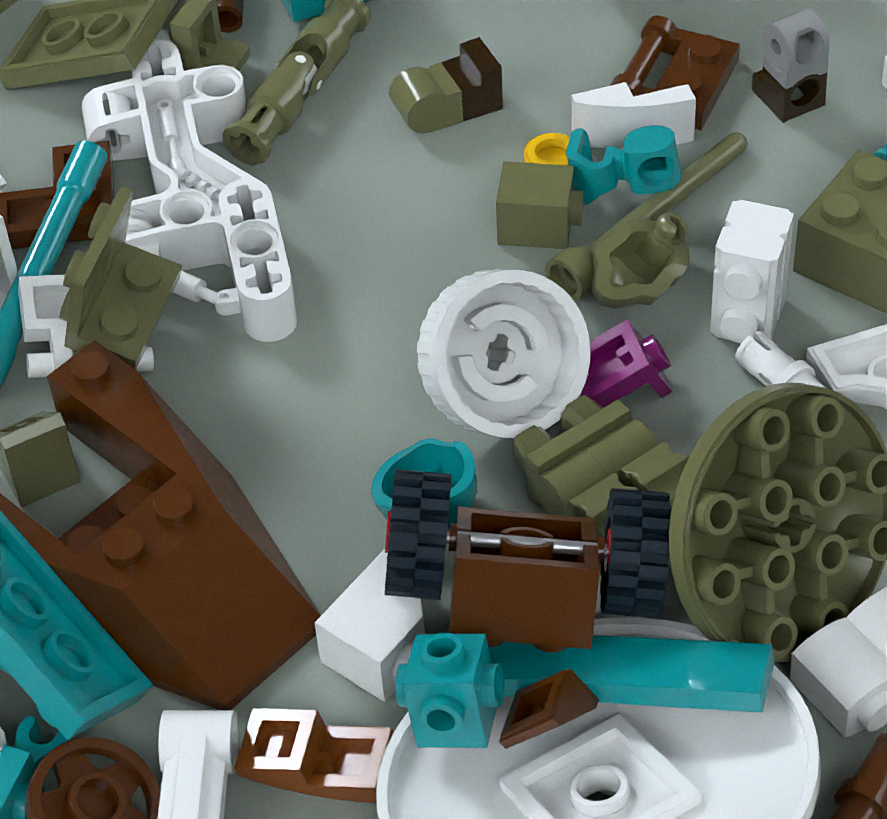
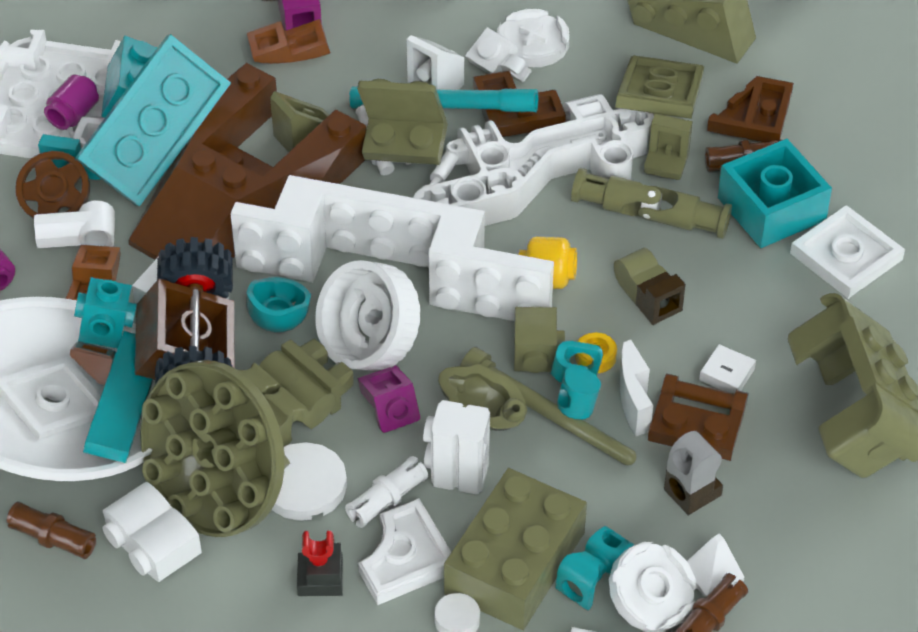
camera: 80 degrees right, 0 degrees up
none -> white bracket [231,175,554,321]
none -> yellow head [518,236,577,289]
none -> white tile [699,344,756,394]

